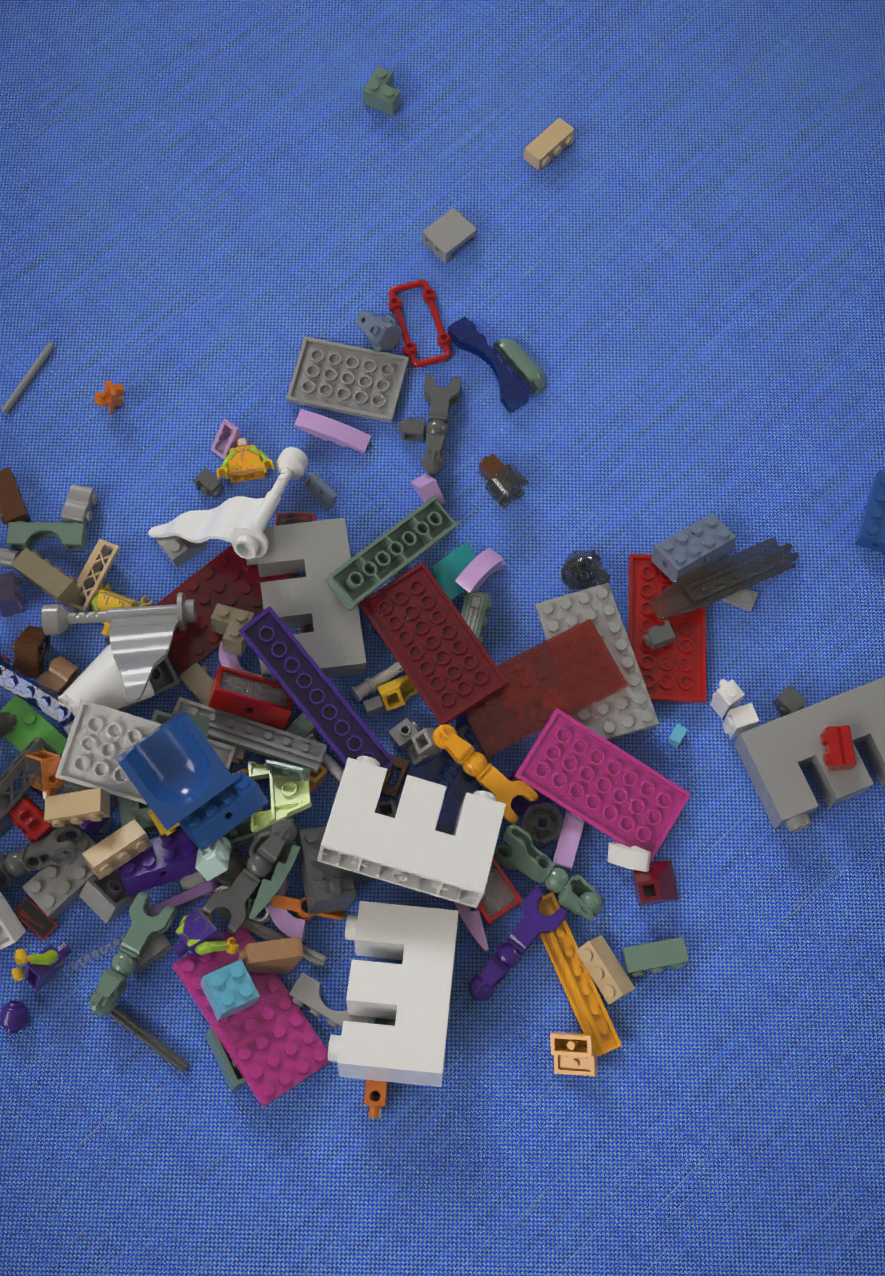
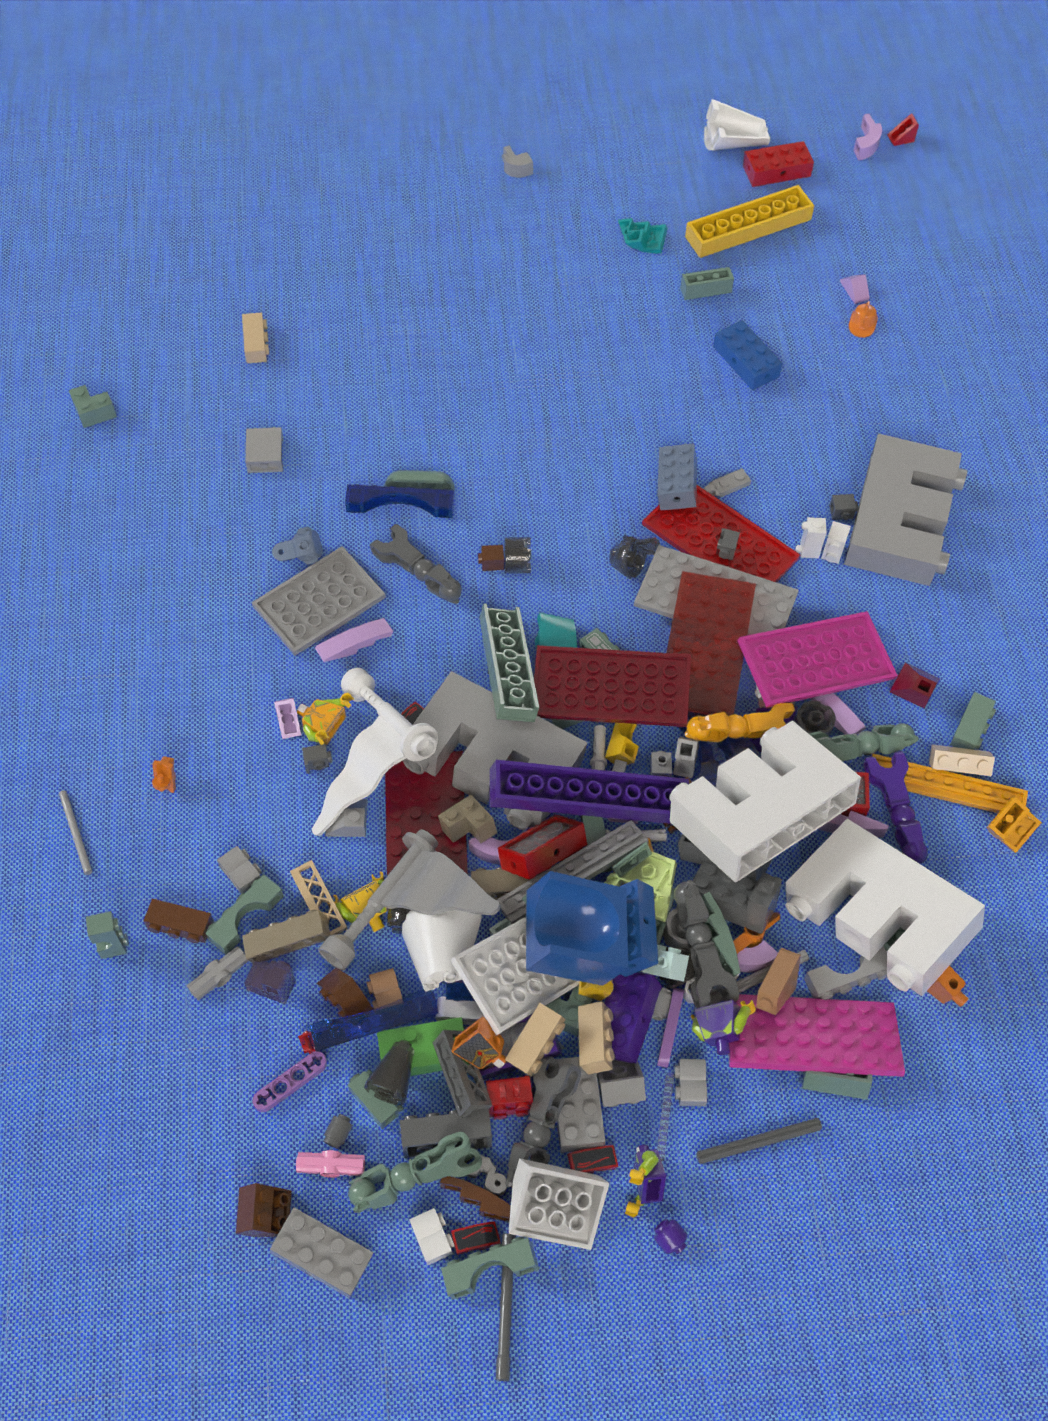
camera: 55 degrees left, 10 degrees down
sand green piece [90,891,177,1016] -> none
medium azure brick [200,959,260,1021] -> none
sand blue plate [302,472,338,510] -> none
red bar [388,279,452,368] -> none
dark grey brick [398,417,425,442] -> none
lavender slope [411,473,445,505] -> none
lavender arch [455,548,507,593] -> none
white slope [607,841,651,872] -> none
clear smoke hinge [650,537,799,620] -> none
medium azure piece [667,723,688,748] -> none
red brick [820,725,856,771] -> none

